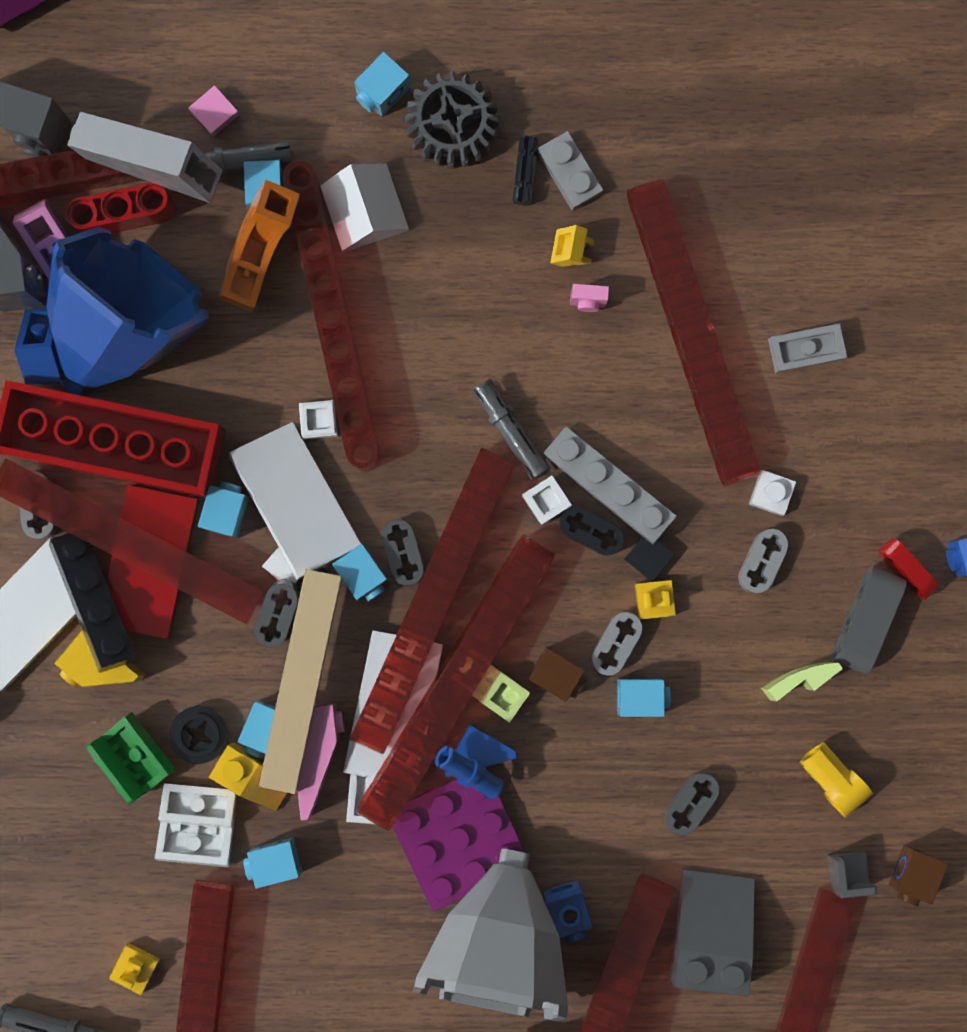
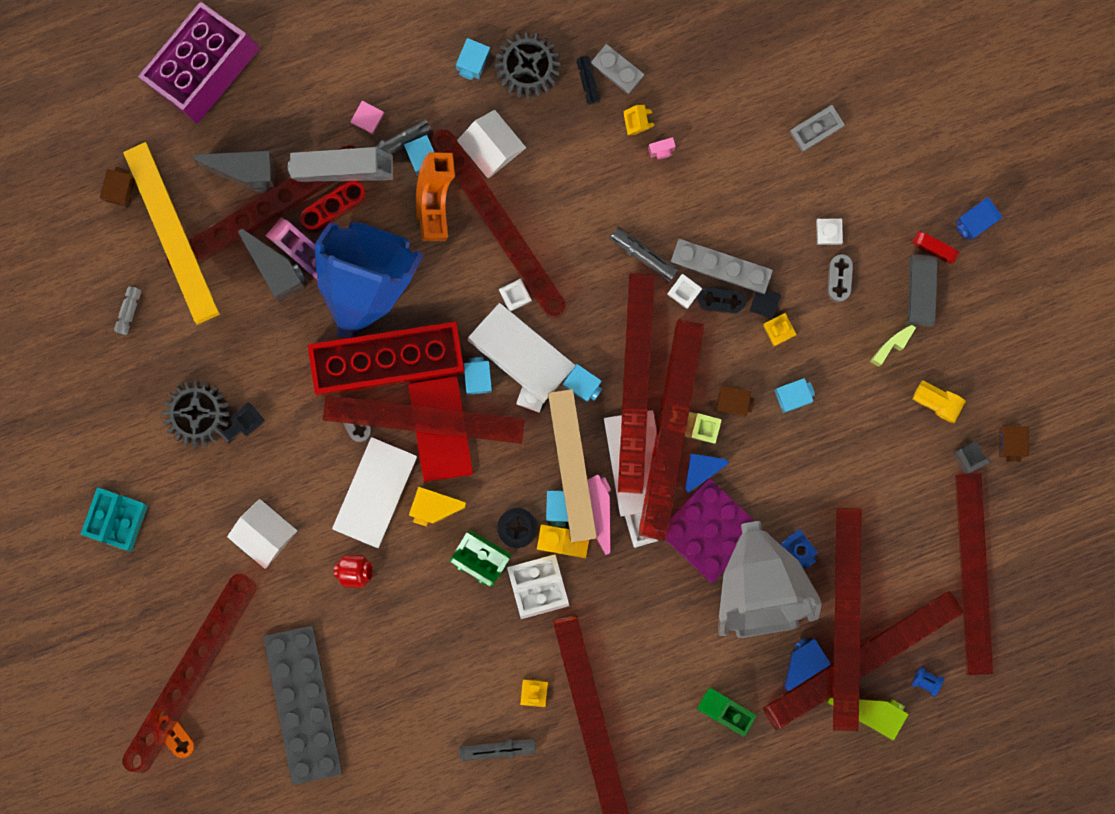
camera: 20 degrees left, 0 degrees up
blue slope [14,308,63,385] -> none
black plate [49,529,136,673] -> none
medium azure brick [243,837,302,889] -> none
dark grey beam [255,579,300,648] -> none
dark grey beam [382,519,424,586] -> none
blue pin [435,746,503,799] -> none
light grey beam [591,612,642,676] -> none
clear red beam [627,179,759,487] -> none
dark grey beam [664,772,719,836] -> none
dark grey slope [669,869,755,997] -> none

